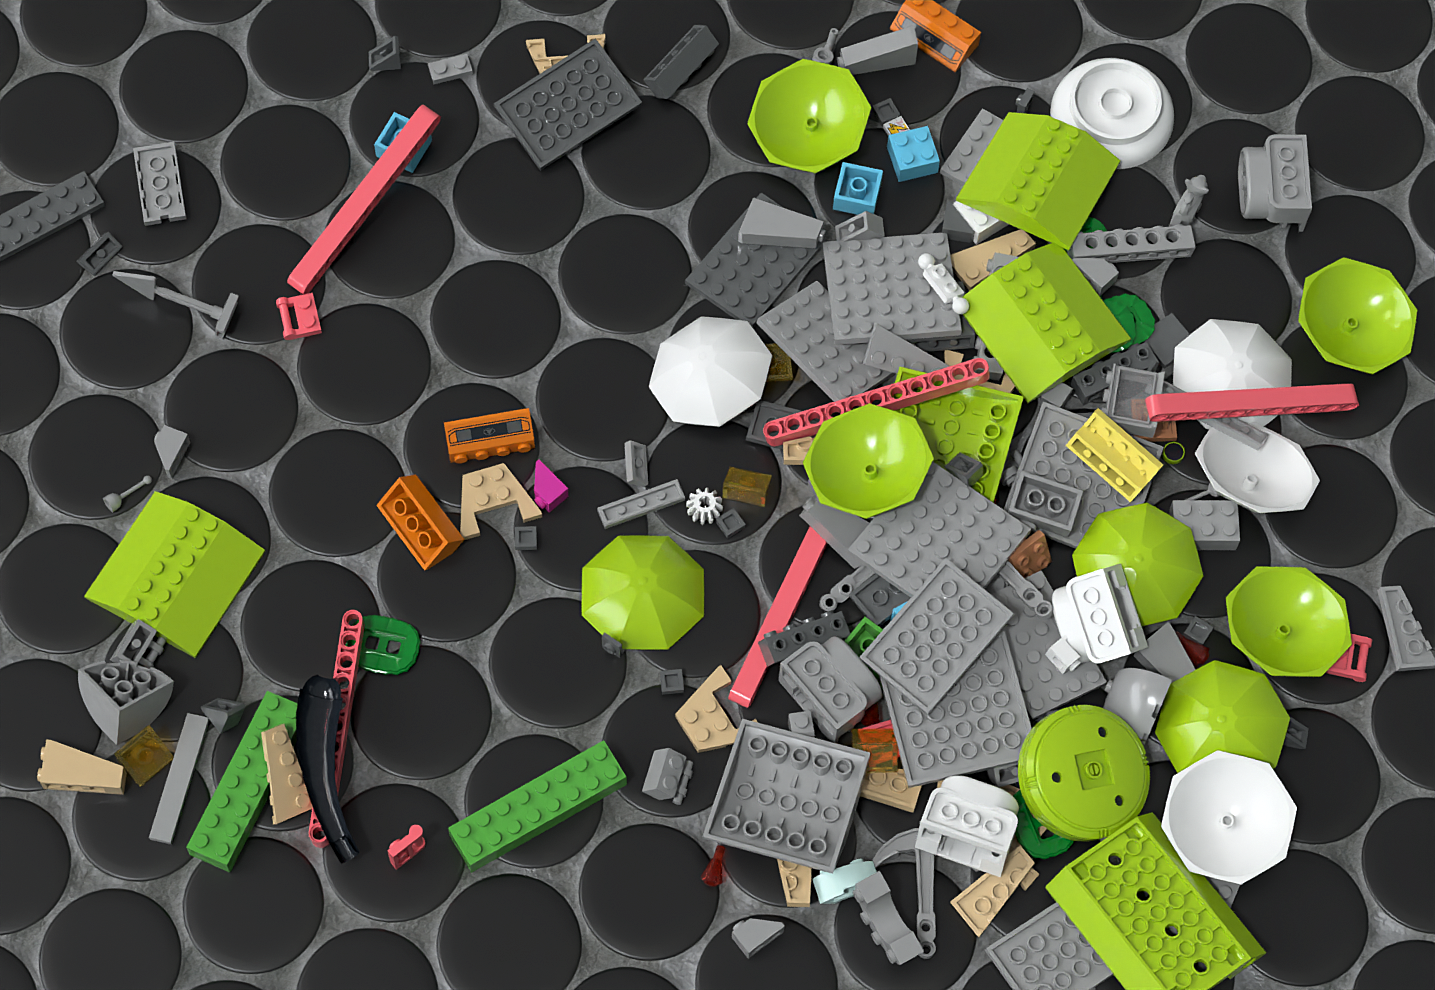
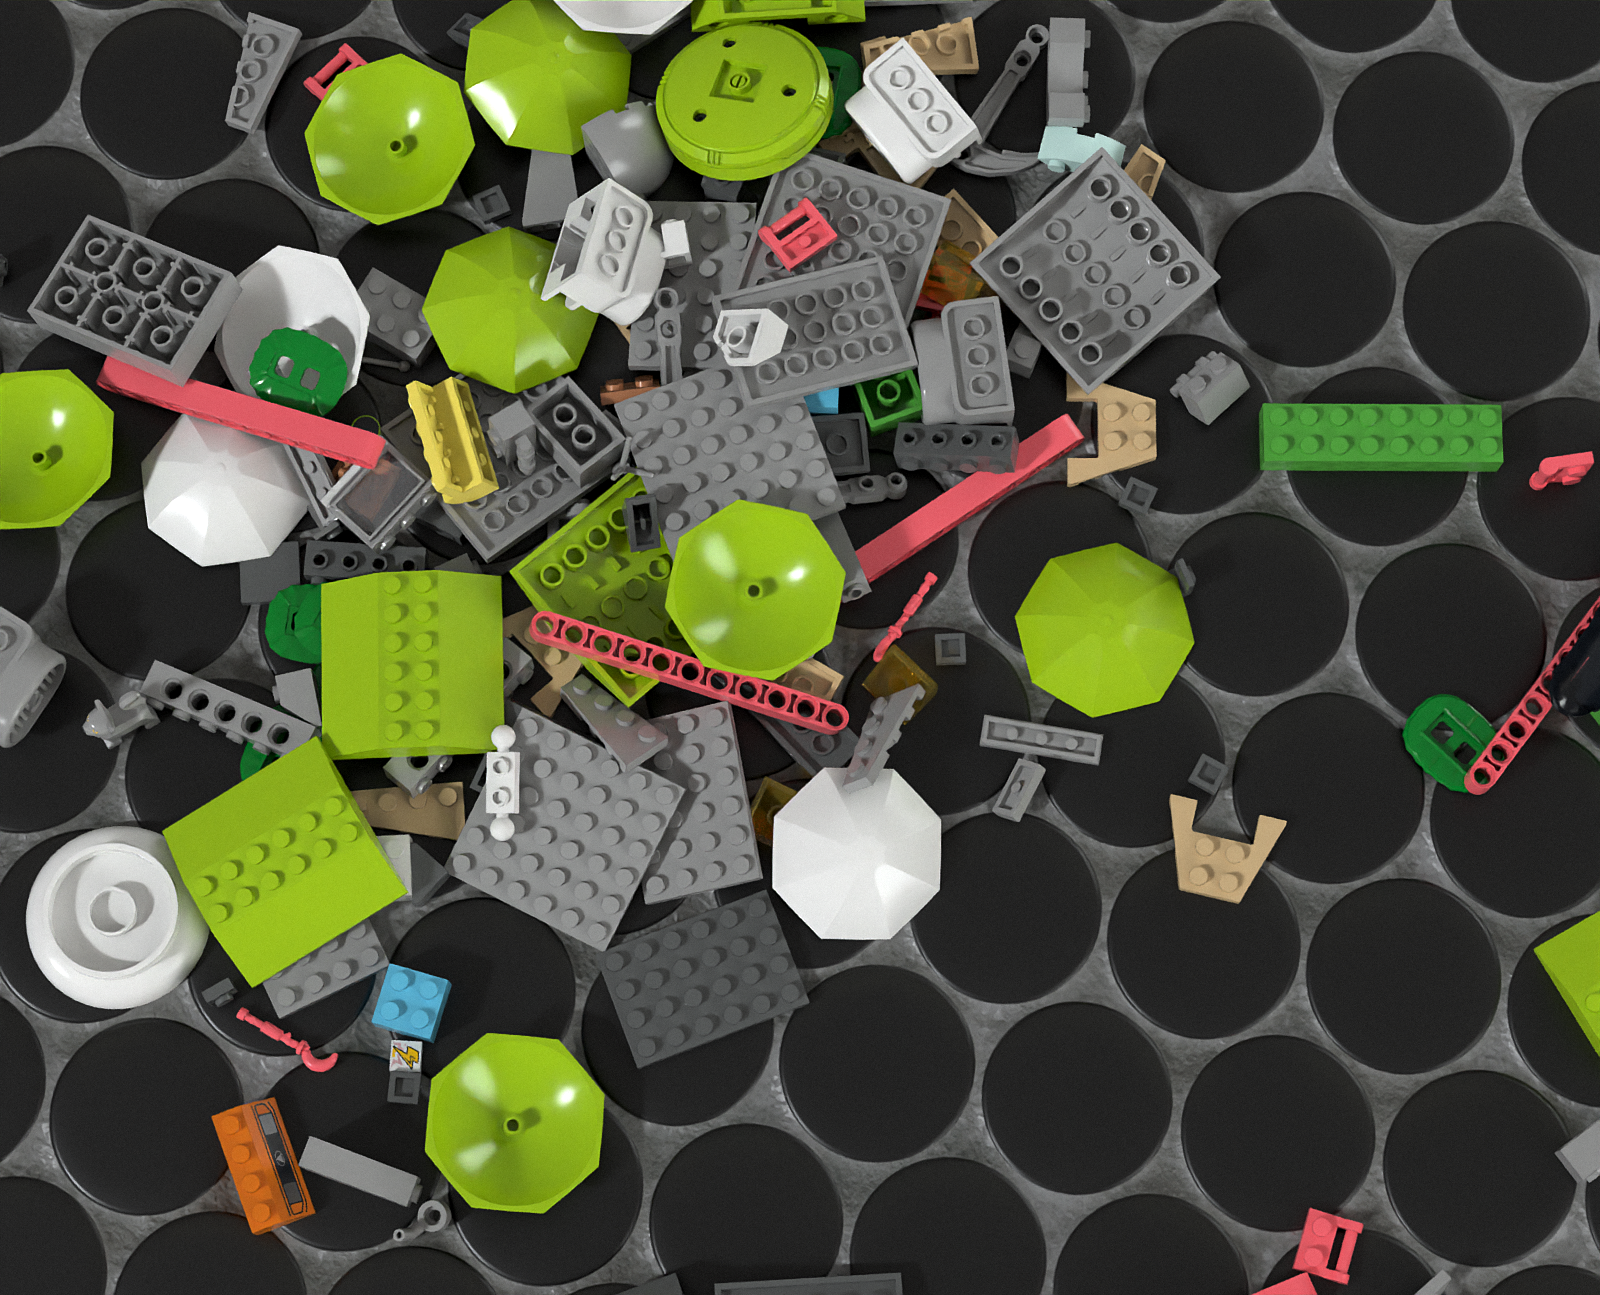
camera: 145 degrees left, 10 degrees up
orange slope [376,475,464,570] -> none
orange slope [444,408,535,463] -> none
dark pink slope [534,460,569,513] -> none
white gear [686,488,723,525] -> none
clear red cone [701,845,725,887] -> none
light grey slope [732,918,785,959] -> none
light grey slope [738,198,826,248] -> none
medium azure brick [833,162,883,215] -> none
light grey slope [835,211,884,242] -> none
clear red cone [1176,631,1209,665] -> none
none -> light grey brick [27,215,243,387]
none -> coral piece [236,1007,338,1072]
none -> green piece [249,327,348,417]
none -> light grey brick [487,400,537,475]
none -> light grey plant [611,436,654,481]
none -> white slope [713,308,789,366]
none -> coral plate [758,197,838,272]
none -> light grey wing [842,684,926,794]
none -> coral piece [873,572,938,662]

